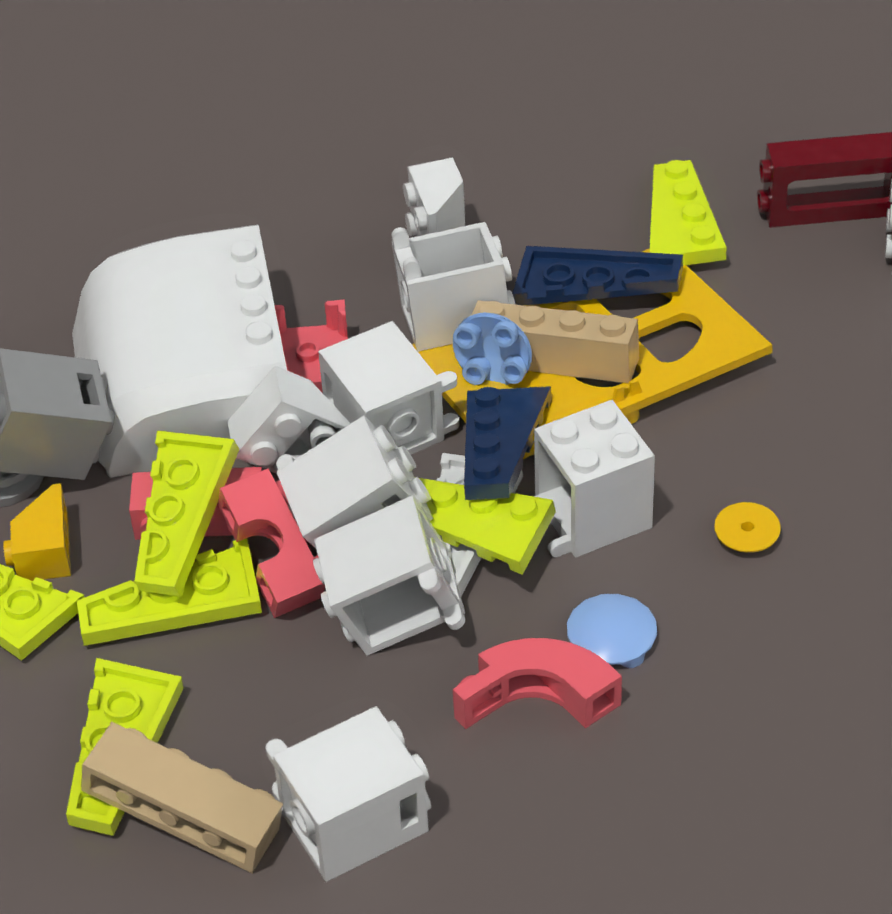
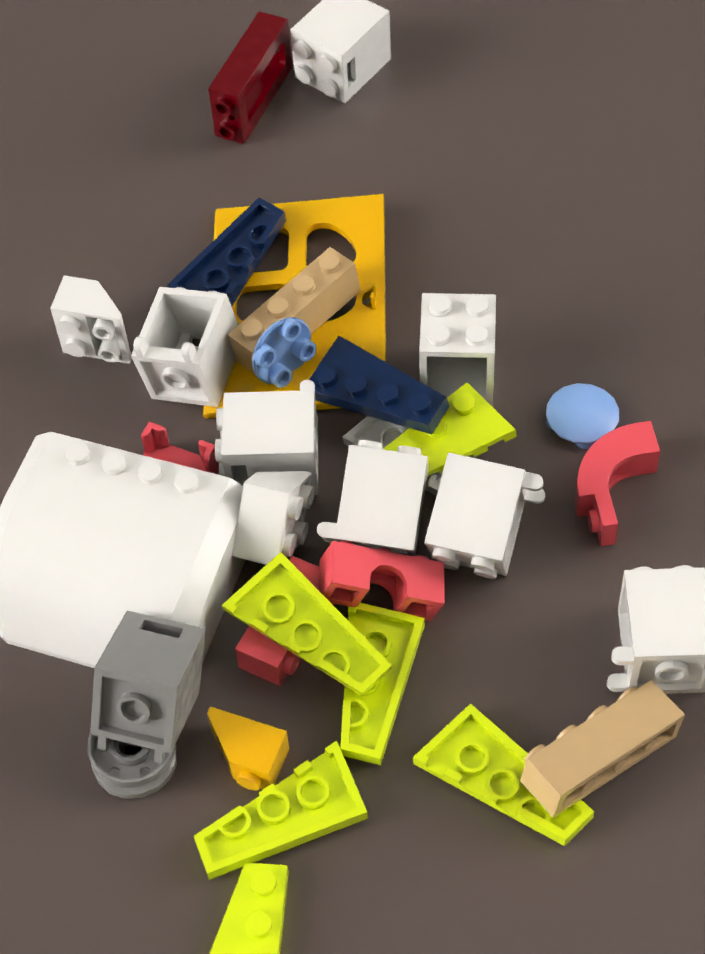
camera: 60 degrees left, 10 degrees up
neon yellow wing [649,160,727,266] -> none
yellow piece [714,502,781,553] -> none

